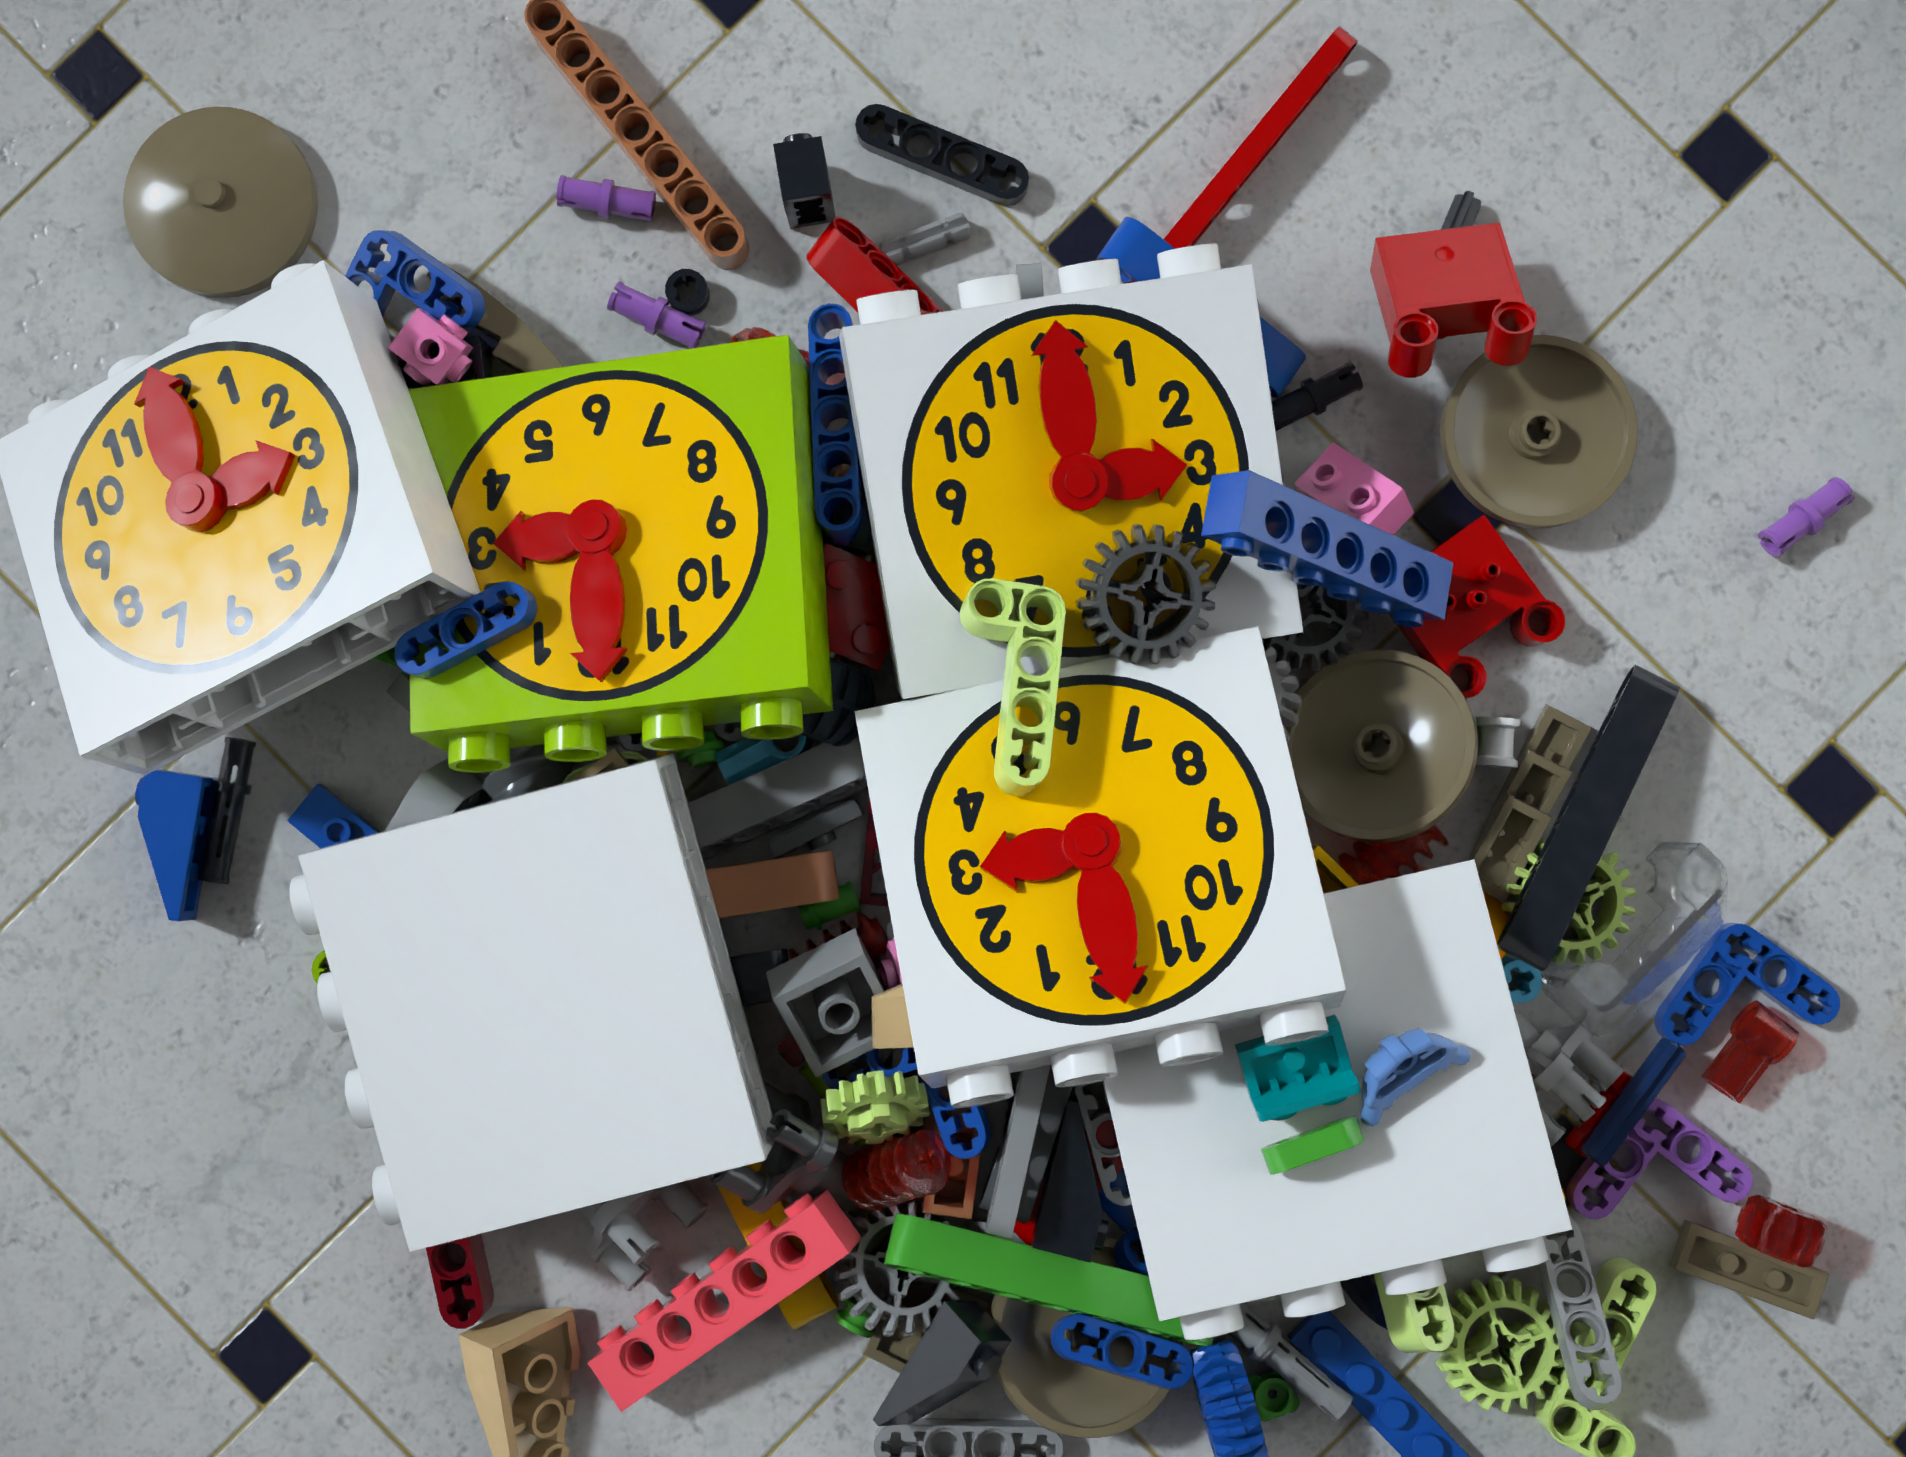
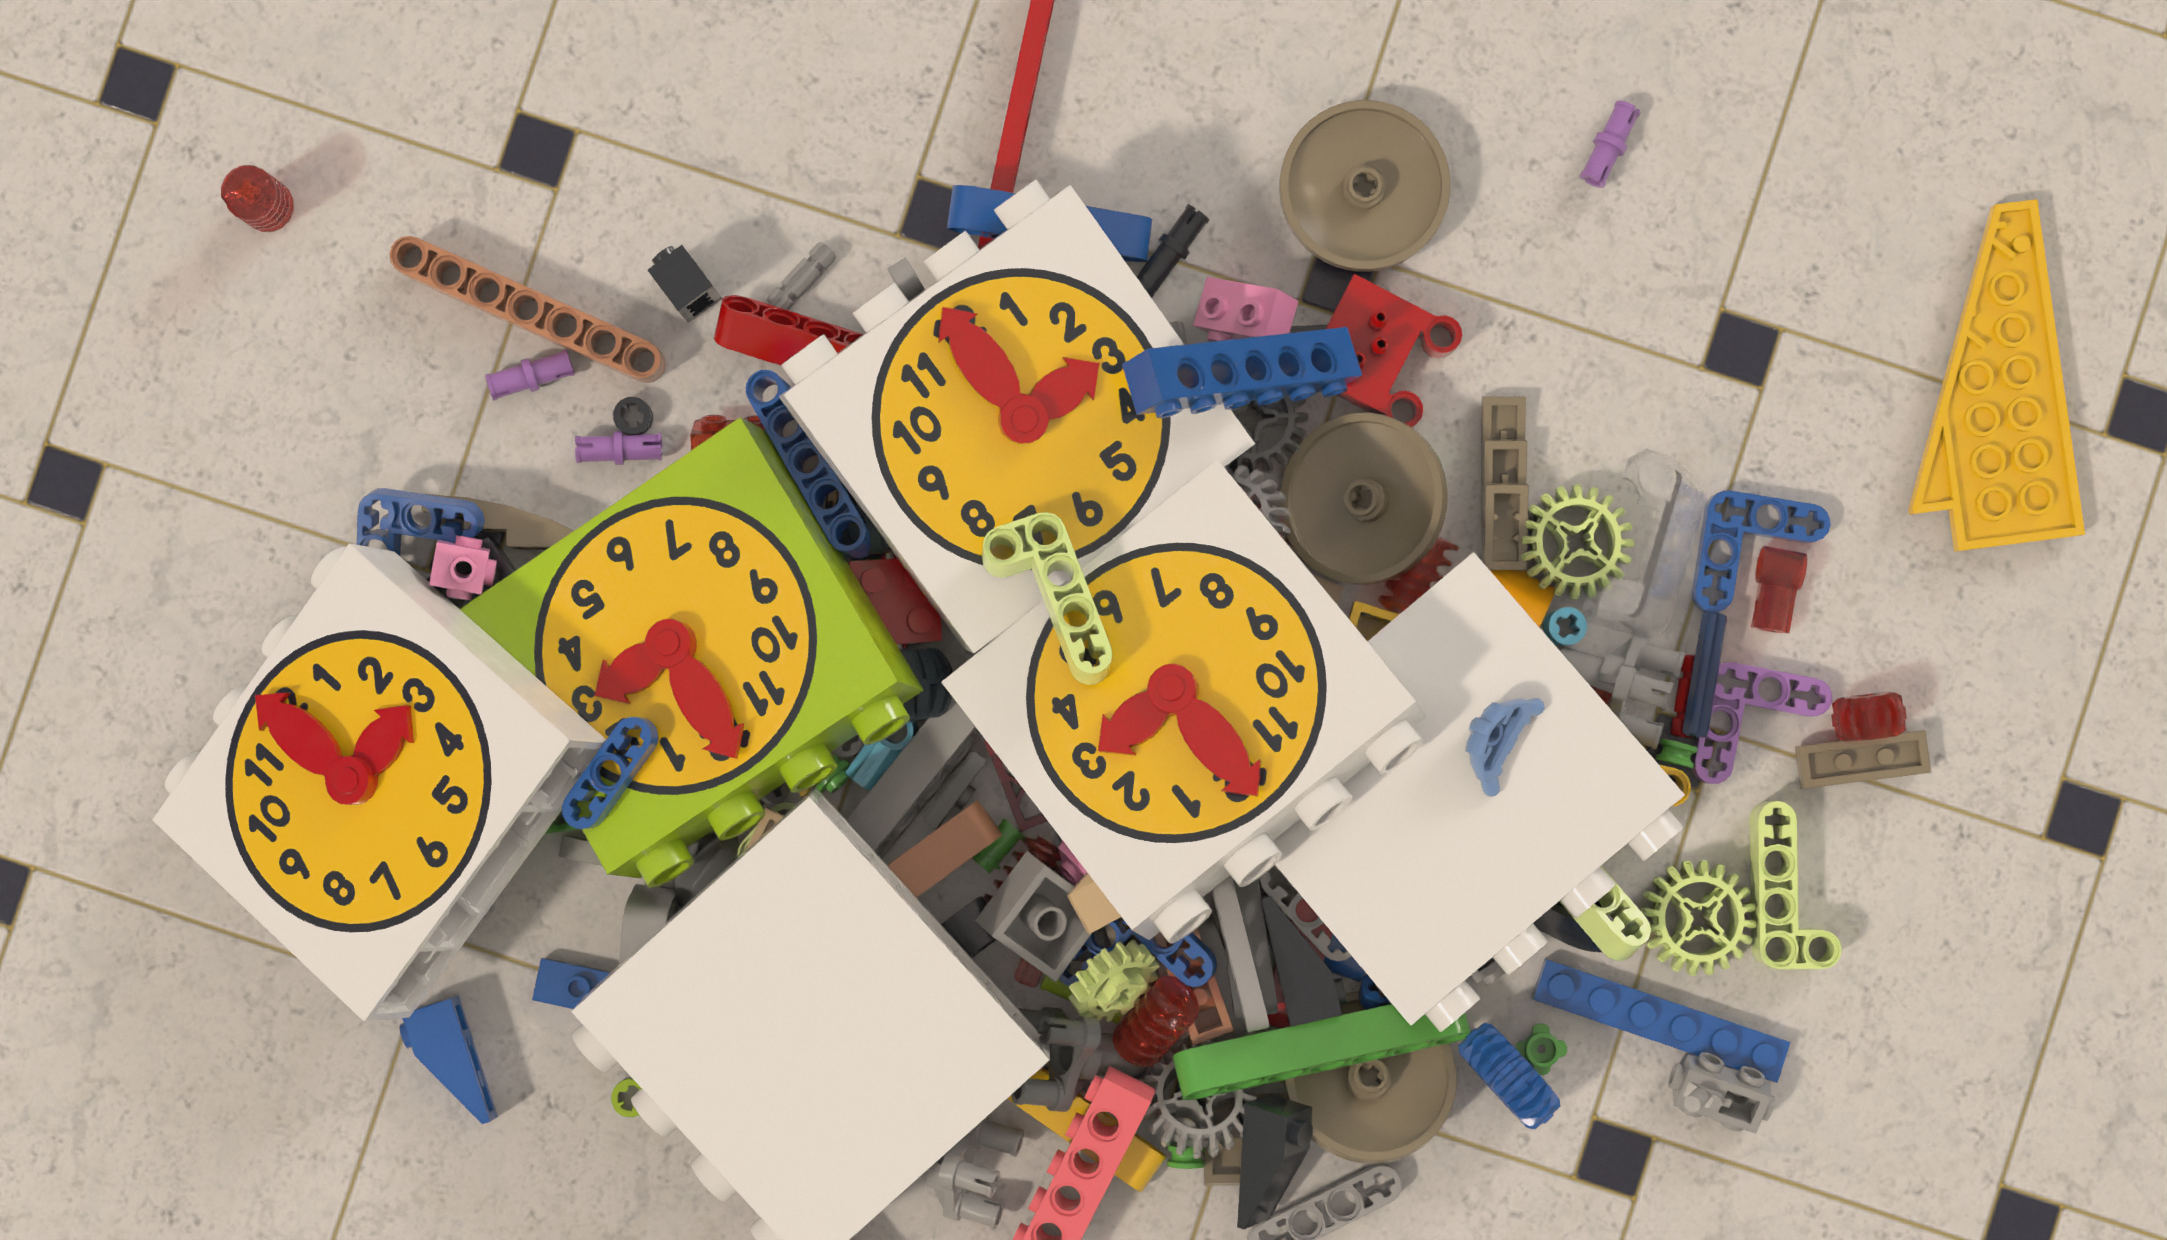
camera: 30 degrees left, 0 degrees up
dark tan dish [123,106,318,298] -> none
black pin [197,737,256,884] -> none
black beam [855,104,1029,206] -> none
blue beam [1051,1314,1193,1389] -> none
dark grey gear [1075,524,1216,664] -> none
light grey pin [1228,1302,1353,1422] -> none
teal bracket [1234,1015,1361,1122] -> none
bright green beam [1261,1116,1365,1175] -> none
red piece [1370,191,1537,378] -> none
white bush [1476,717,1520,768] -> none
black beam [1497,664,1680,971] -> none
light grey beam [1538,1217,1622,1410] -> none
none -> bright green bush [1655,739,1698,769]

